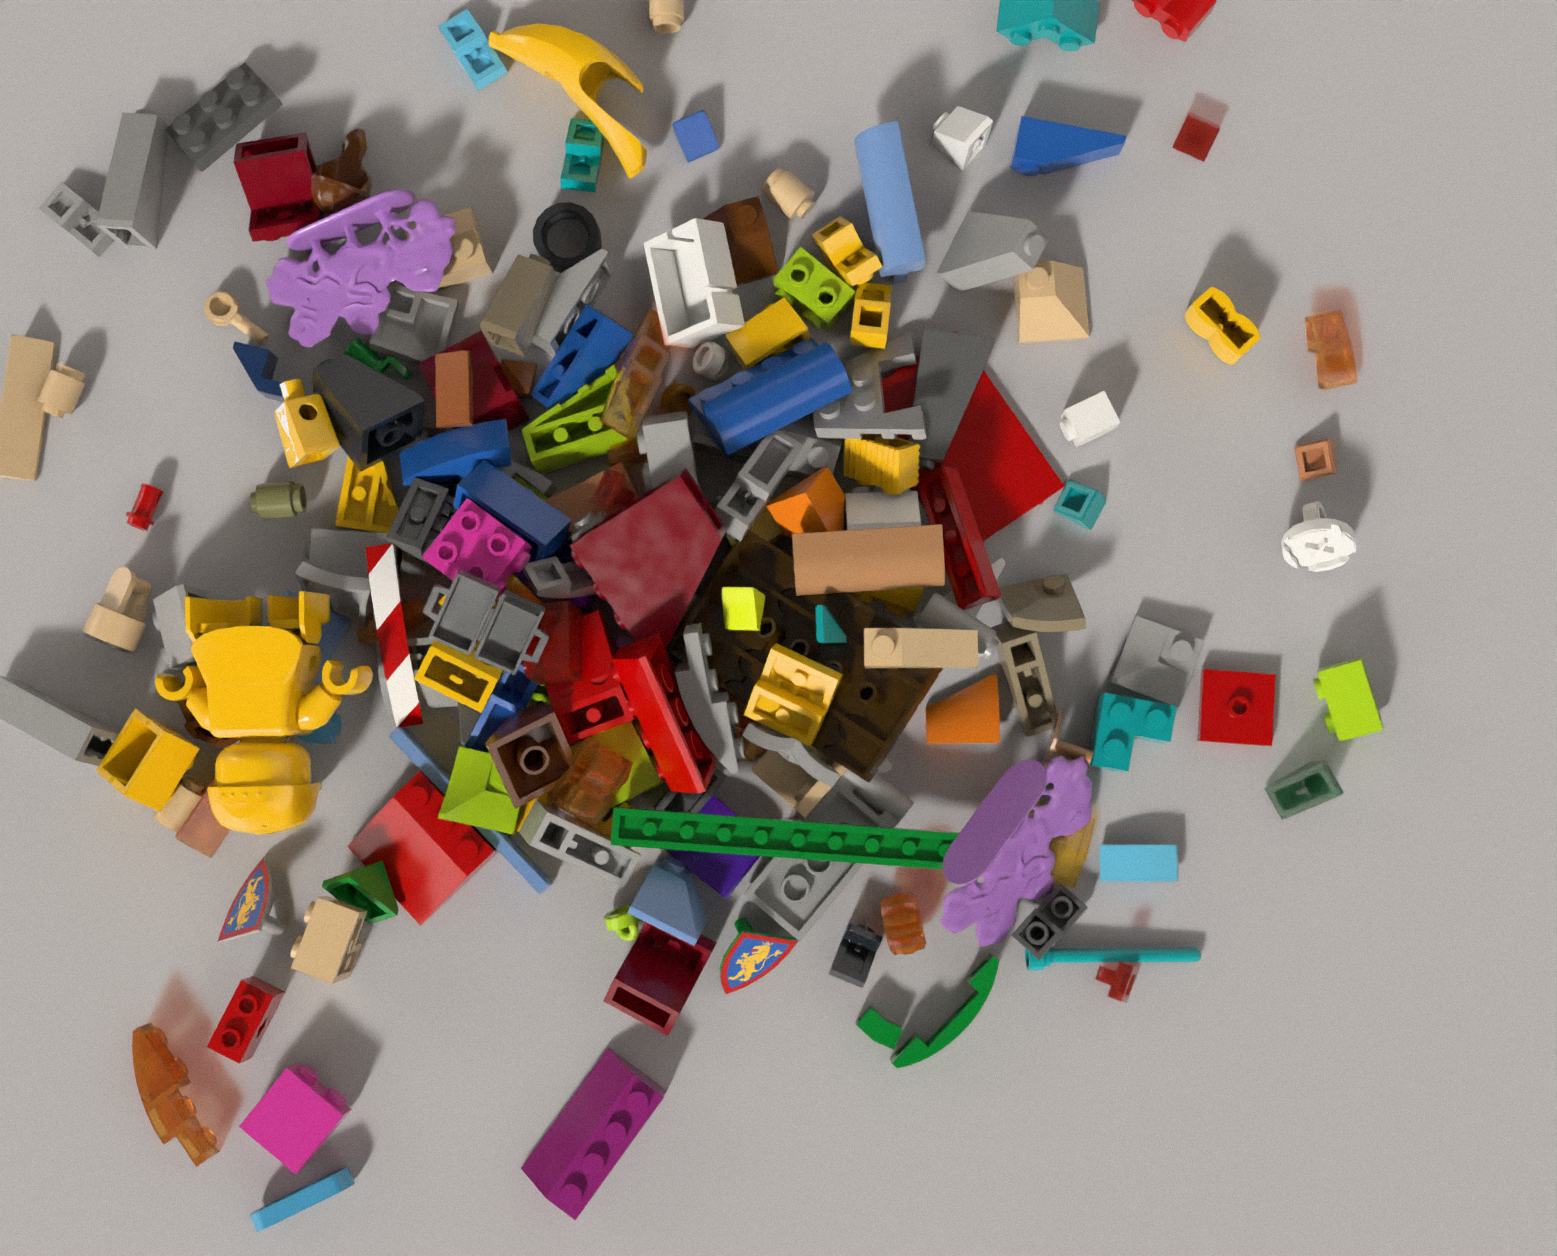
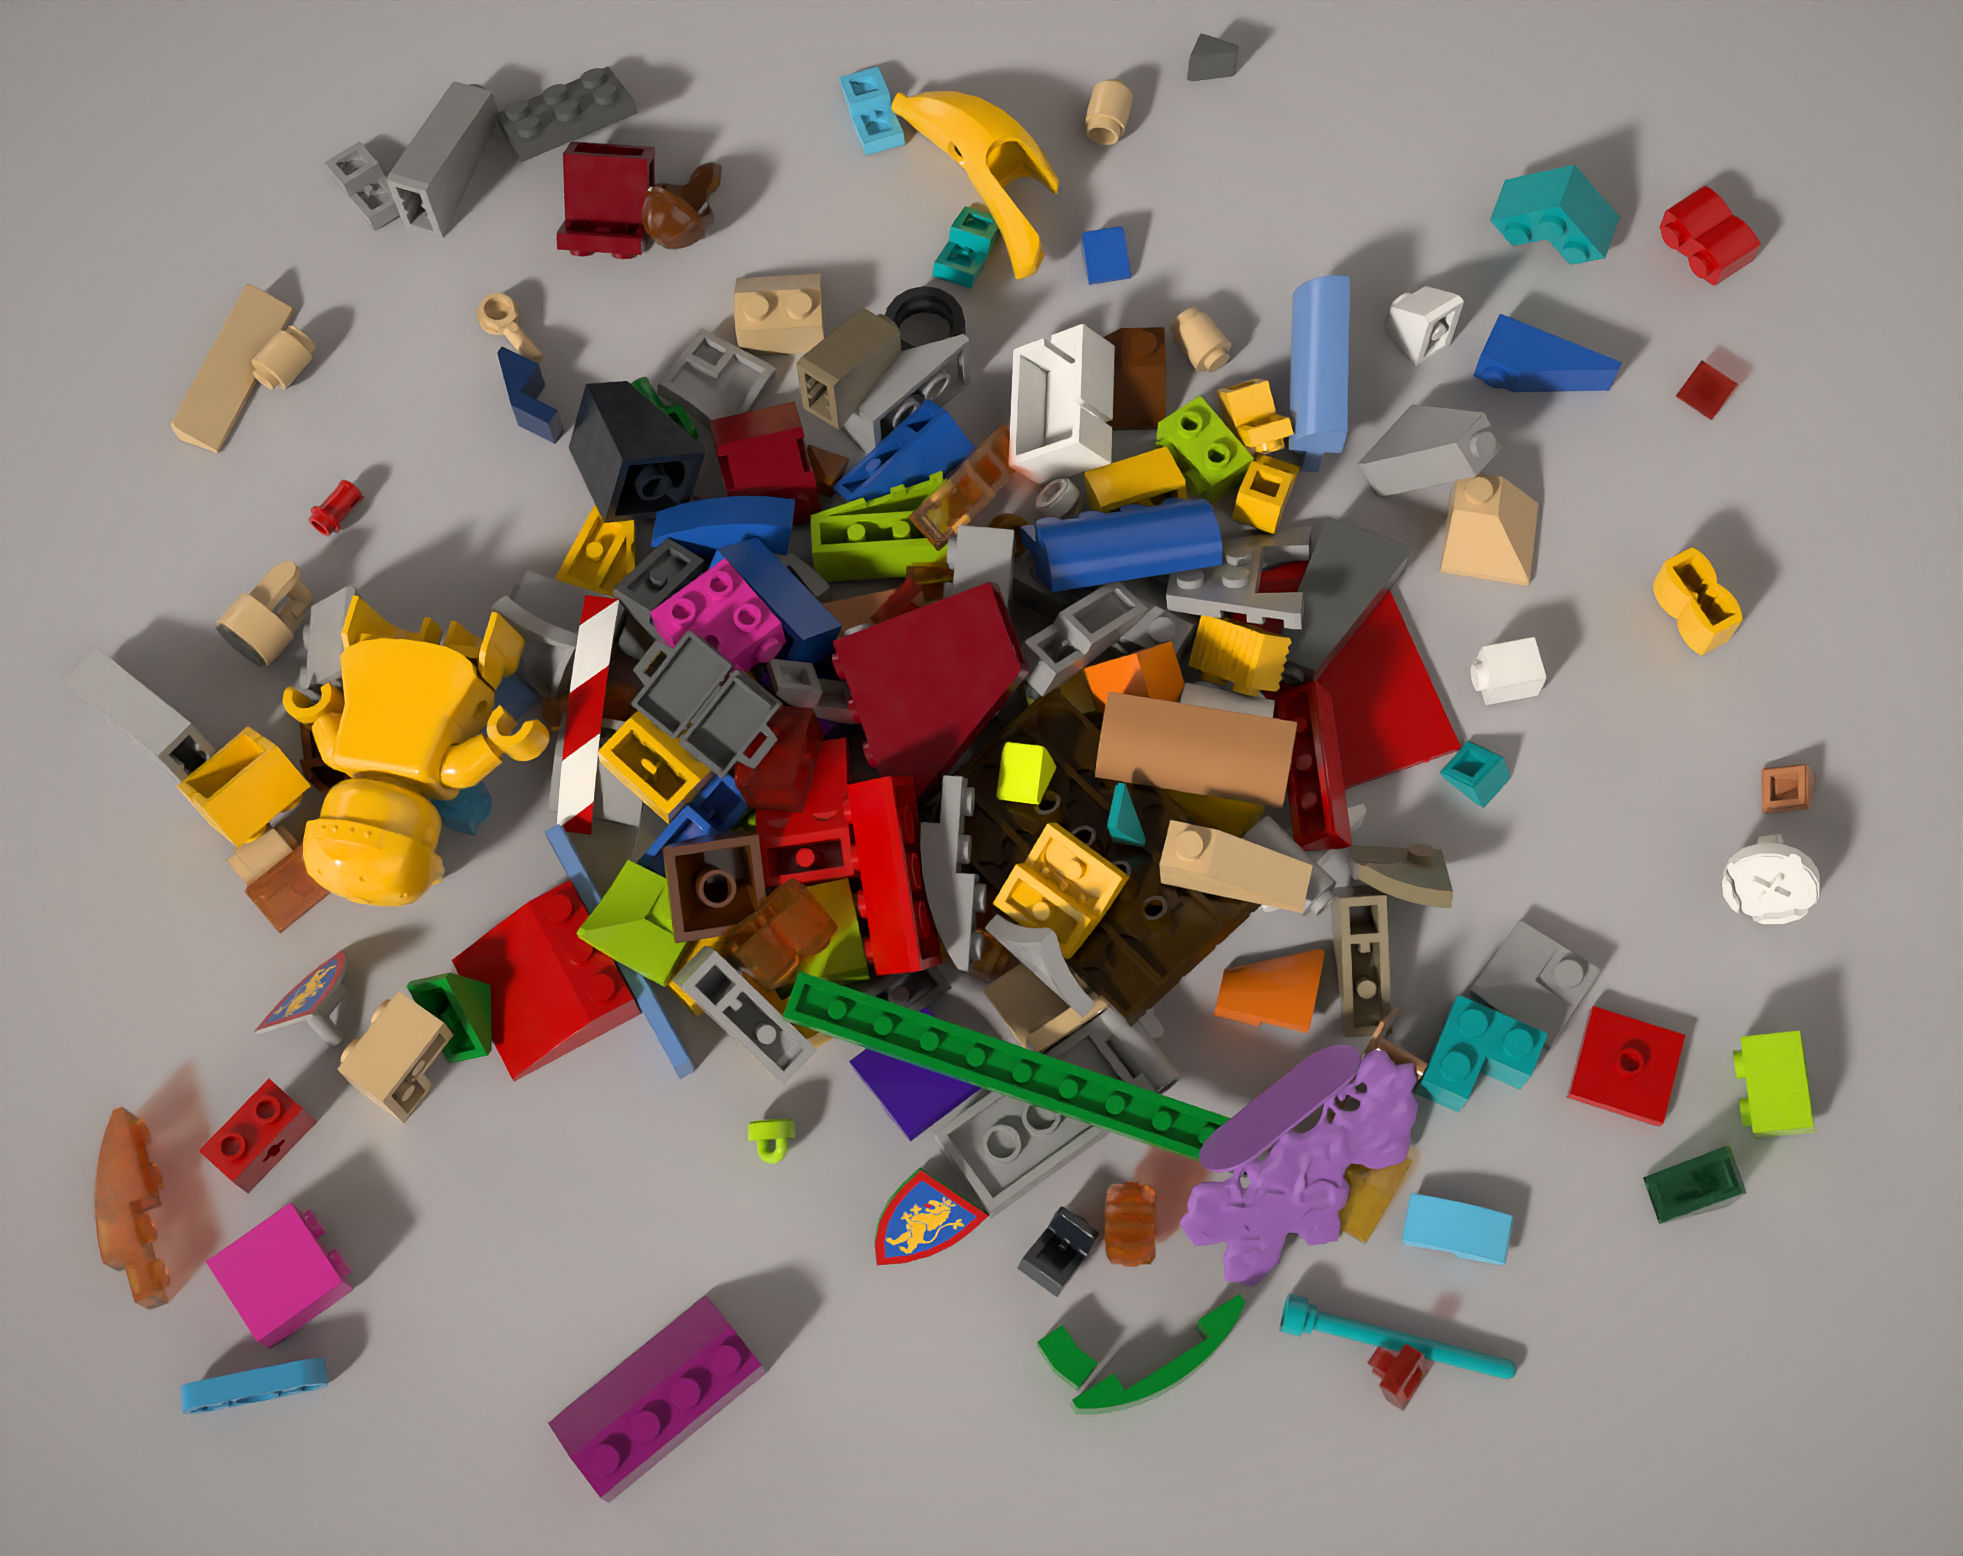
camera: 10 degrees right, 15 degrees down
olive brick [250,481,307,520] -> none
medium lavender plant [265,189,456,347] -> none
yellow torso [275,379,340,469] -> none
dark orange slope [435,350,473,427] -> none
dark red piece [603,922,717,1036] -> none
medium blue slope [627,856,709,946] -> none
dark grey slope [1011,883,1088,960] -> none
clear orange slope [1305,310,1358,390] -> none

